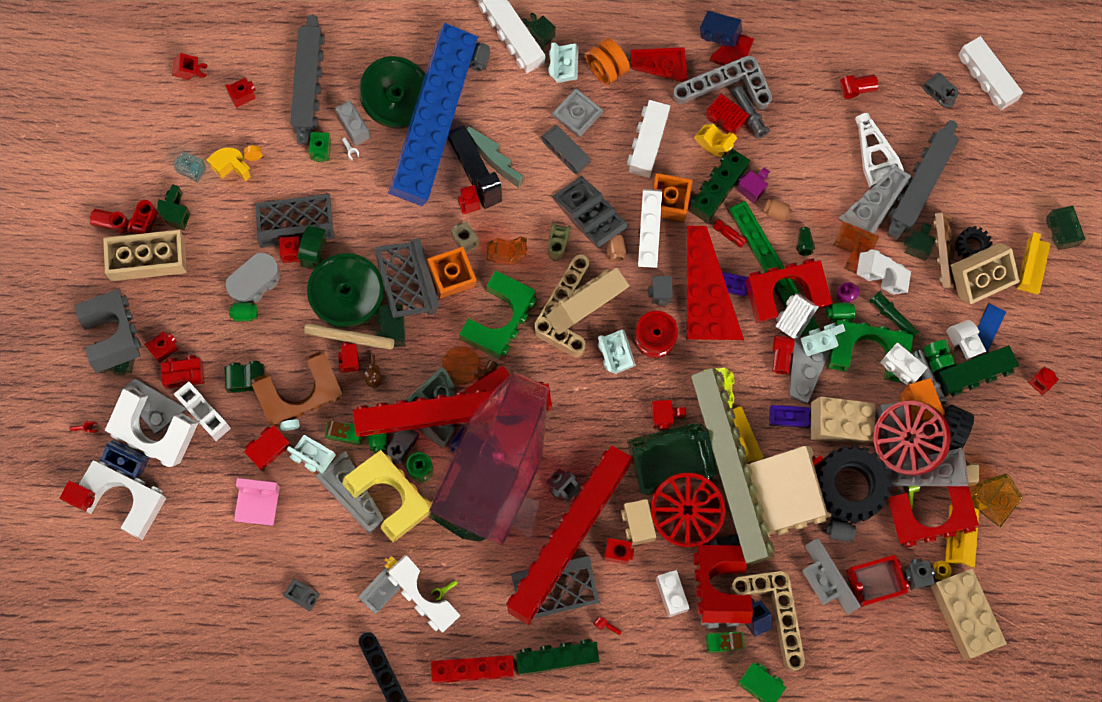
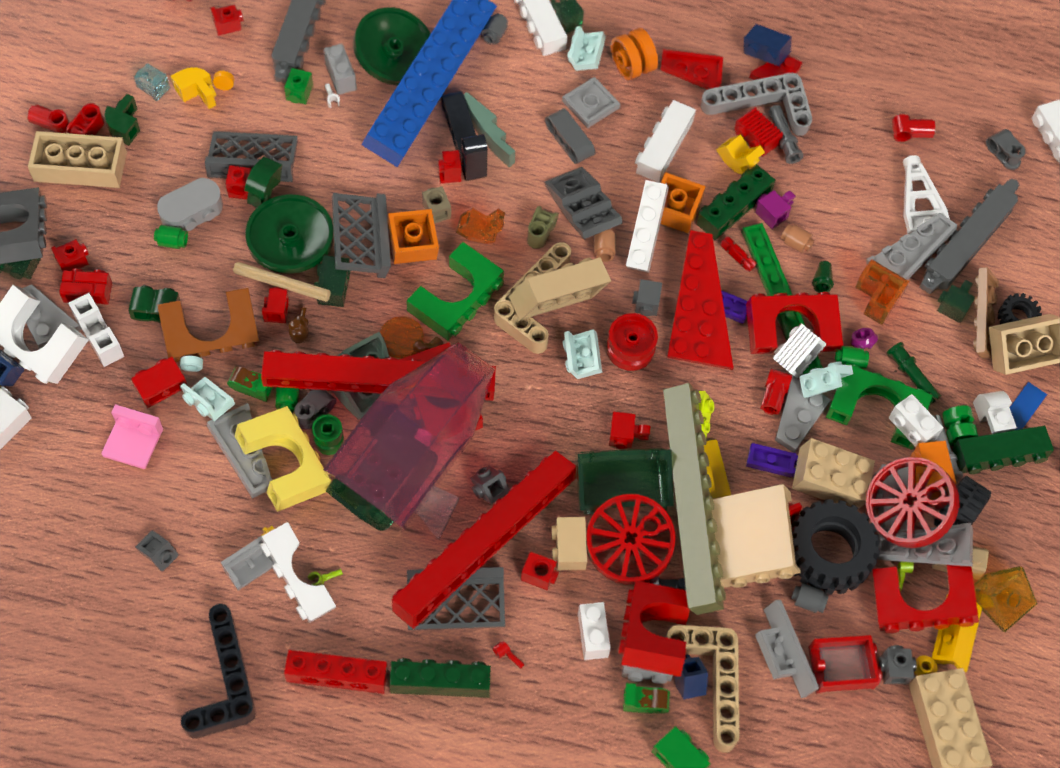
camera: 10 degrees right, 10 degrees down
white arch [857,249,911,295] -> none

